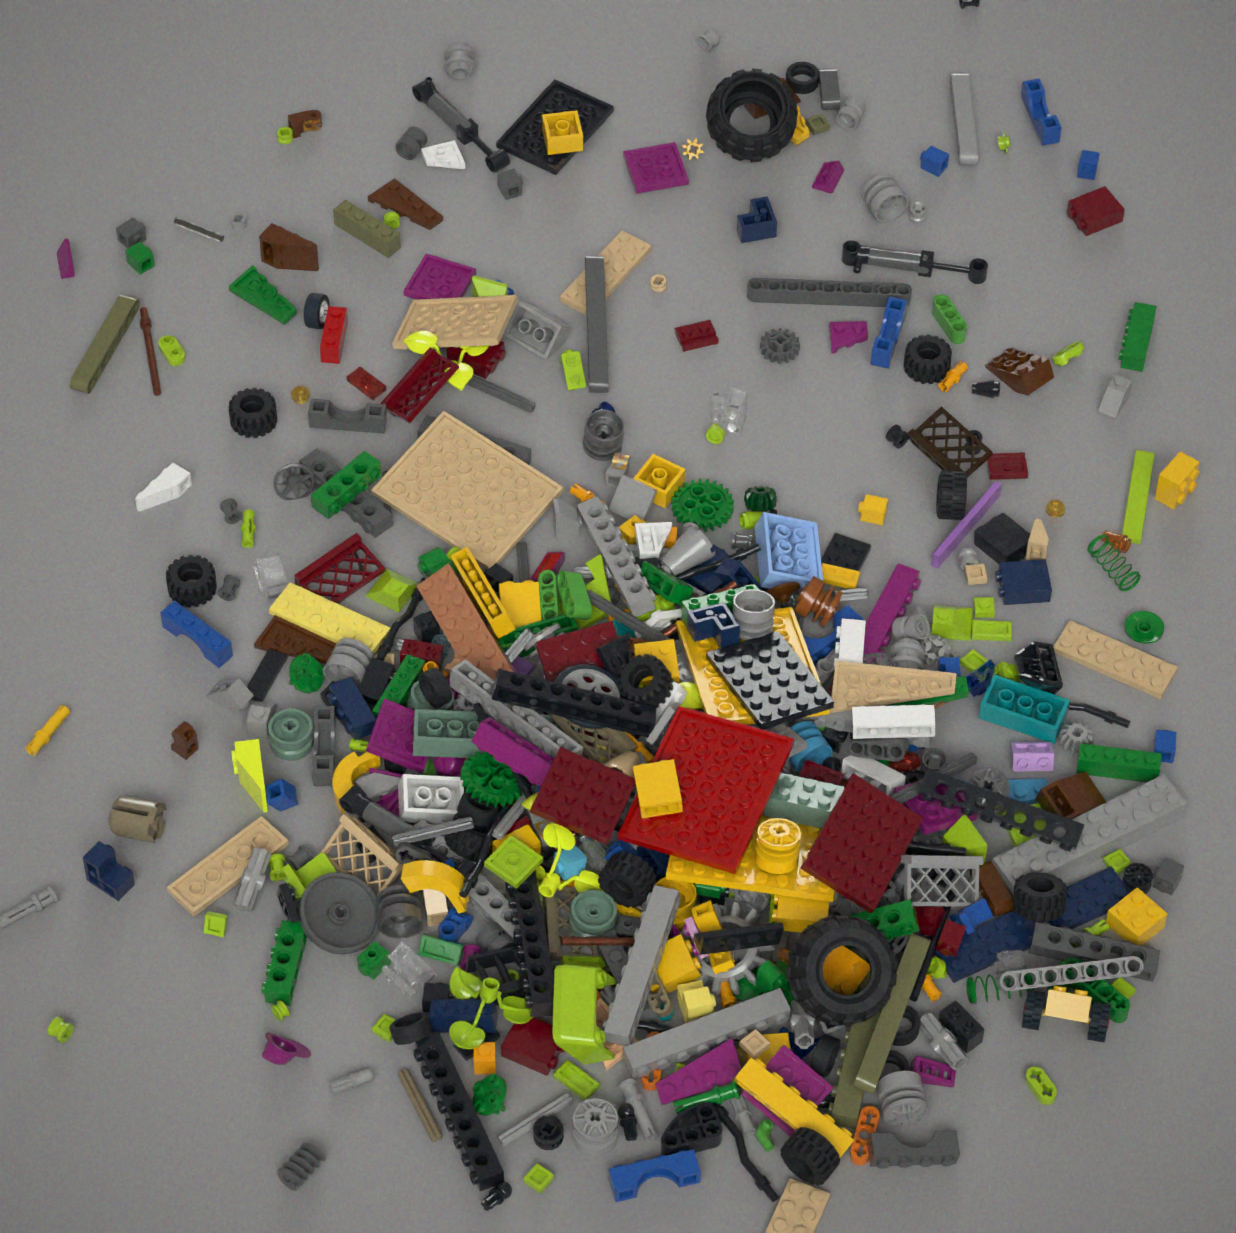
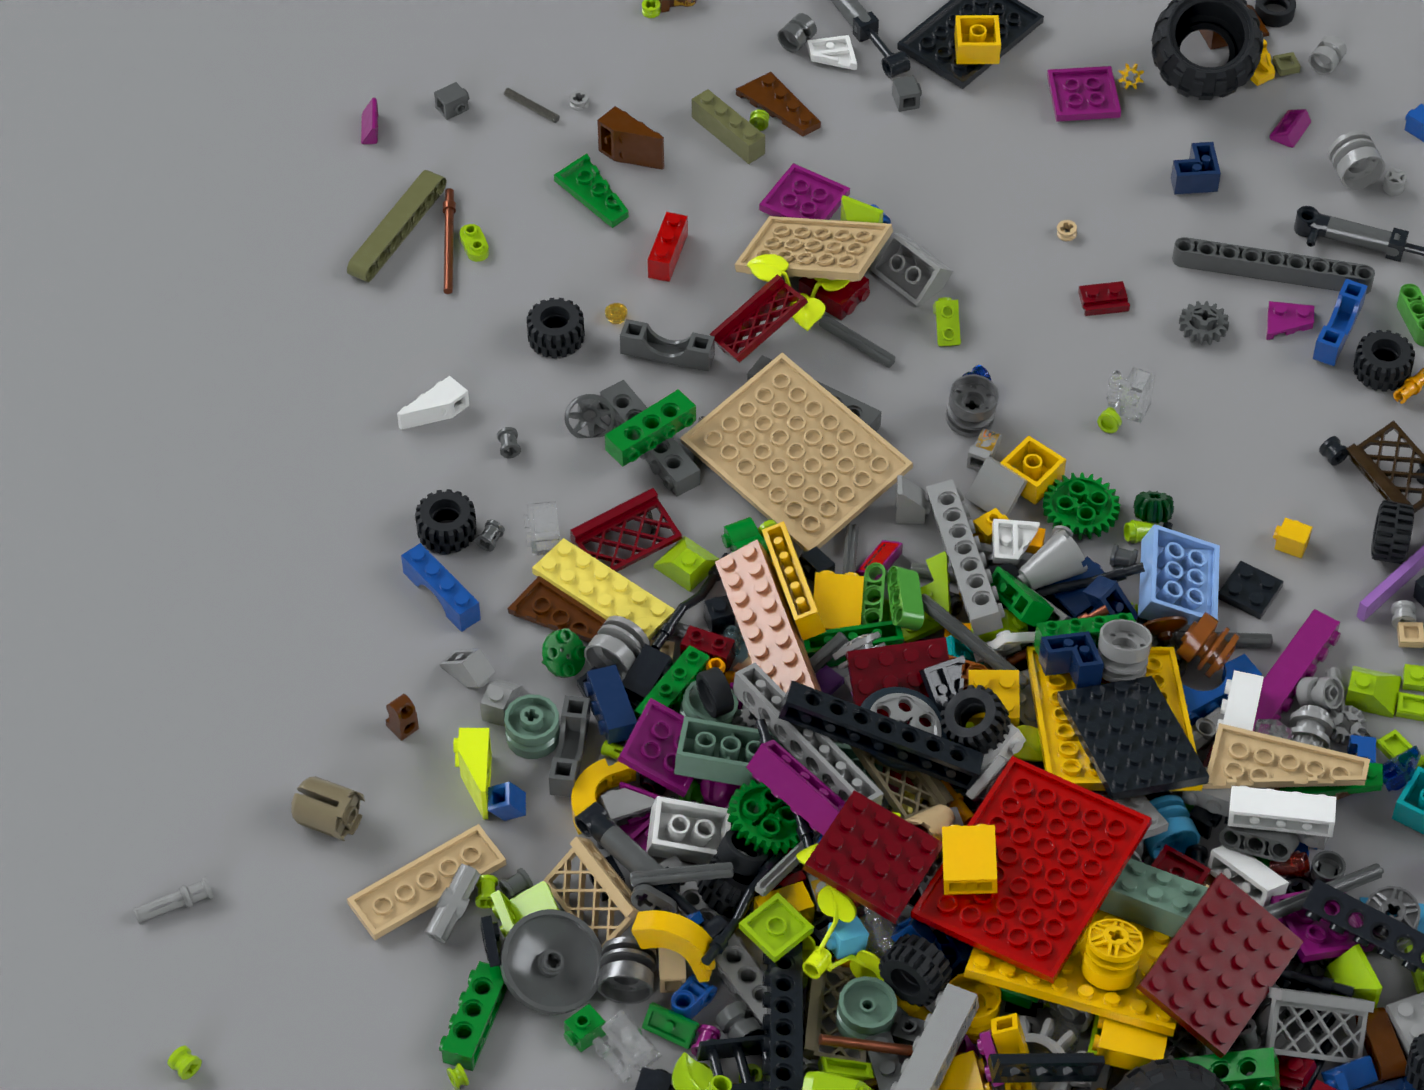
camera: 10 degrees right, 0 degrees up
yellow pin [25,705,70,756] -> none
dark blue brick [83,841,135,901] -> none
green brick [125,242,155,275] -> none
lime tile [204,911,228,938] -> none
lime pin [241,509,256,548] -> none
black tile [247,649,287,702] -> none
black wheel [304,293,330,329] -> none
clear red plate [347,367,386,400] -> none
tan plate [559,230,652,315] -> none
light orange pin [570,483,604,503] -> none
dark grey beam [585,256,609,393] -> none
dark grey beam [819,69,840,110] -> none
yellow plate [822,563,860,589] -> none

